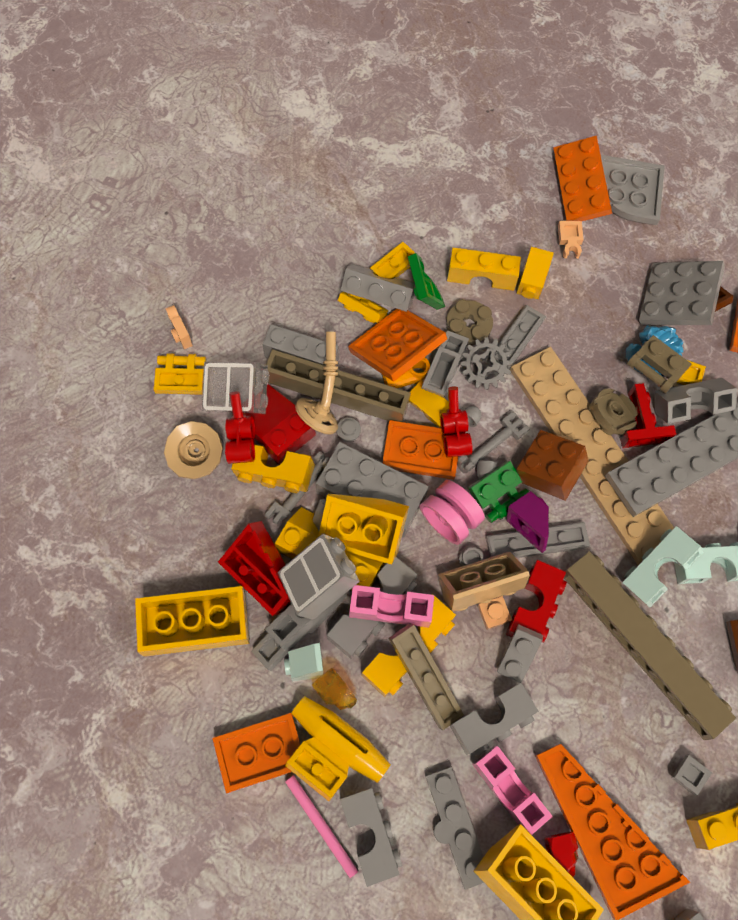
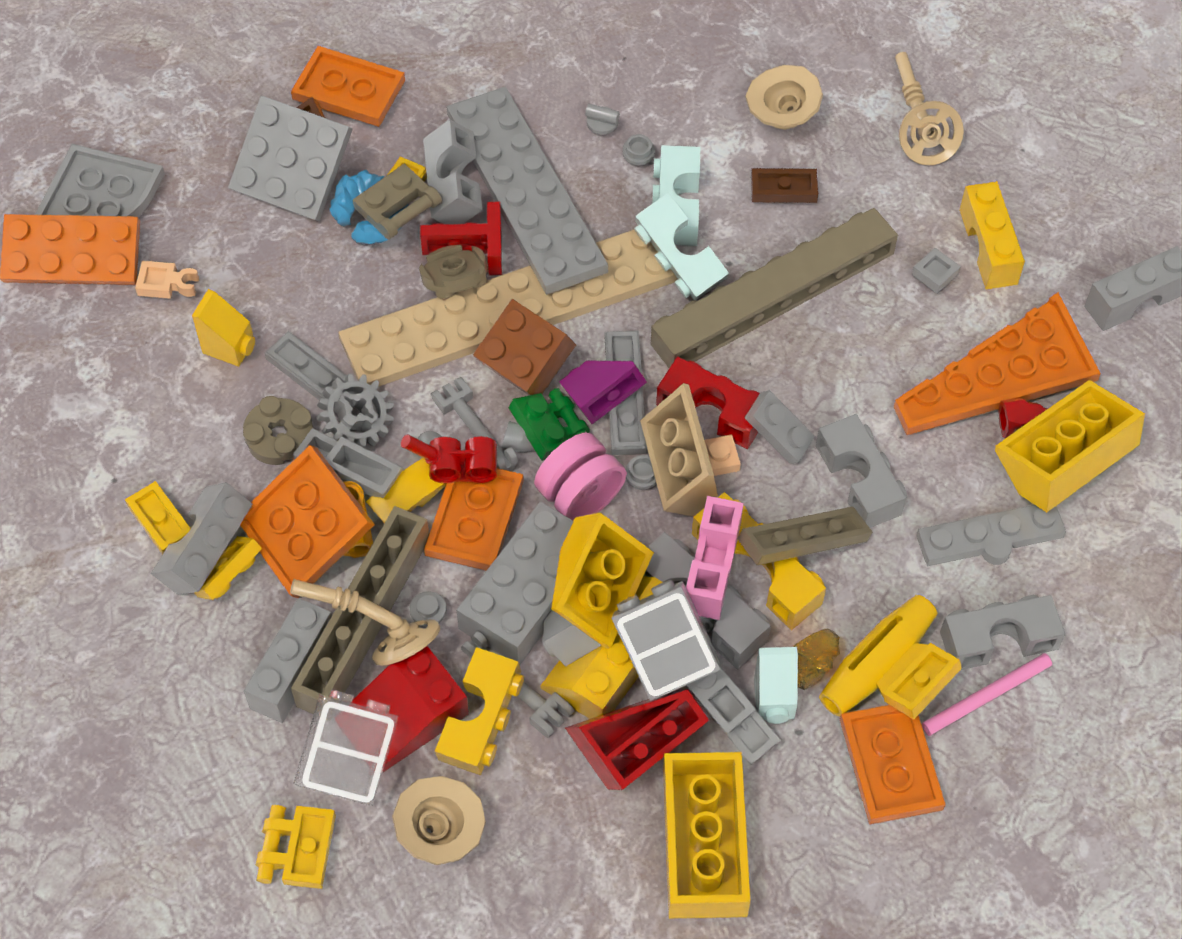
camera: 80 degrees left, 10 degrees down
light nougat plate [165,305,193,349] -> none
red beam [225,391,255,464] -> none
green plate [408,253,445,310] -> none
yellow arch [447,247,521,291] -> none
bright pink arch [472,746,553,835] -> none

